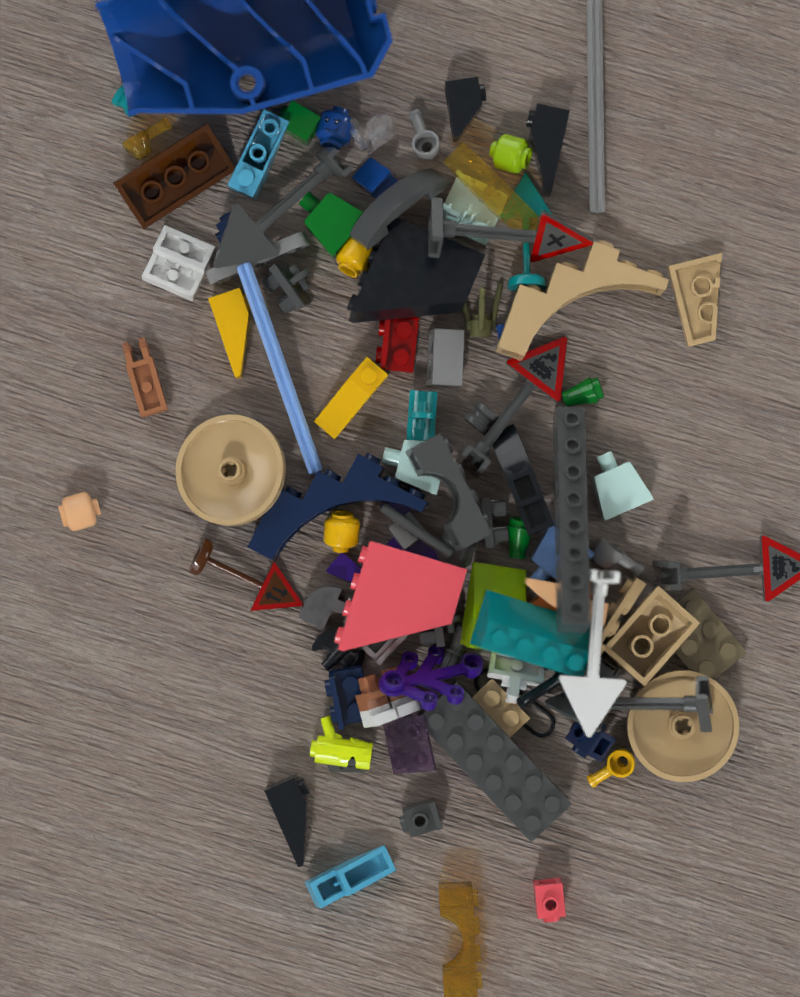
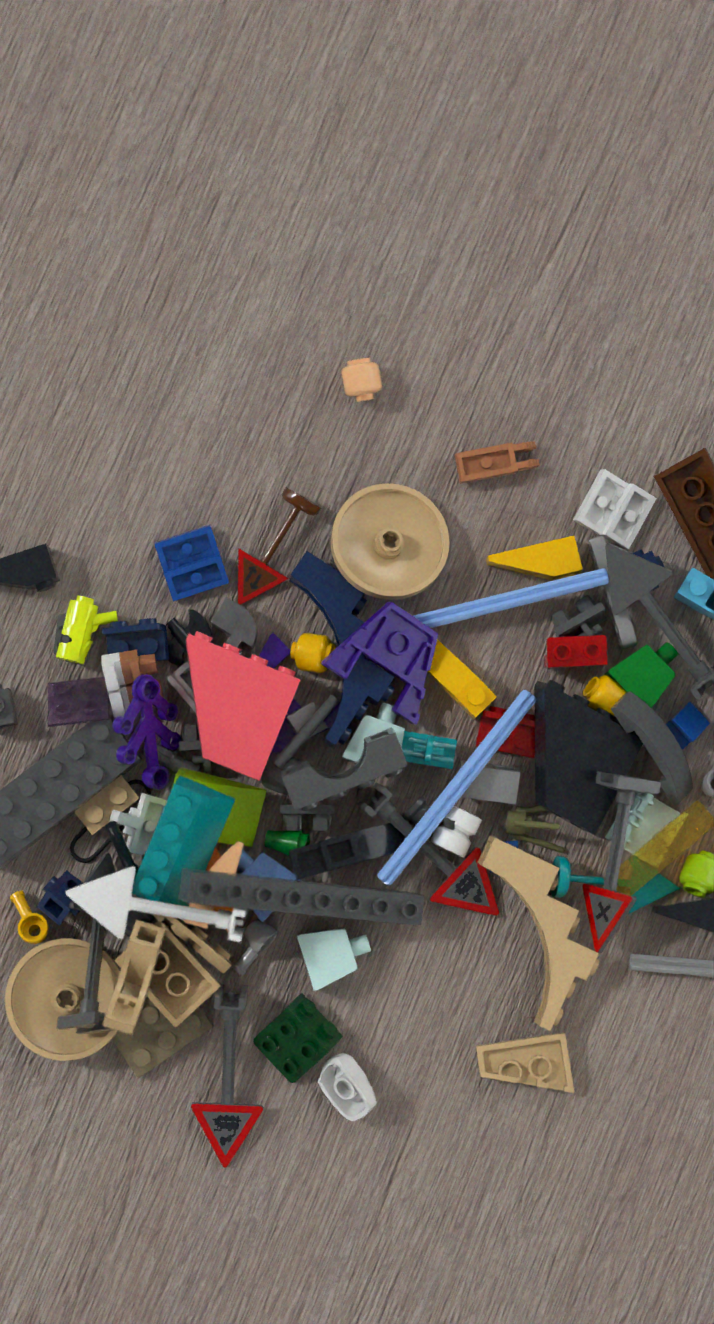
camera: 90 degrees right, 5 degrees down
green cone [562,377,605,407] -> none
none -> tan arch [103,920,166,1035]
none -> blue slope [154,525,229,601]
none -> dark green bracket [253,993,343,1083]
none -> white piece [318,1053,377,1121]
none -> dark purple wing [321,602,438,725]
none -> light blue axle [377,690,537,886]
none -> white wheel [430,806,482,858]
none -> red bracket [544,635,608,667]

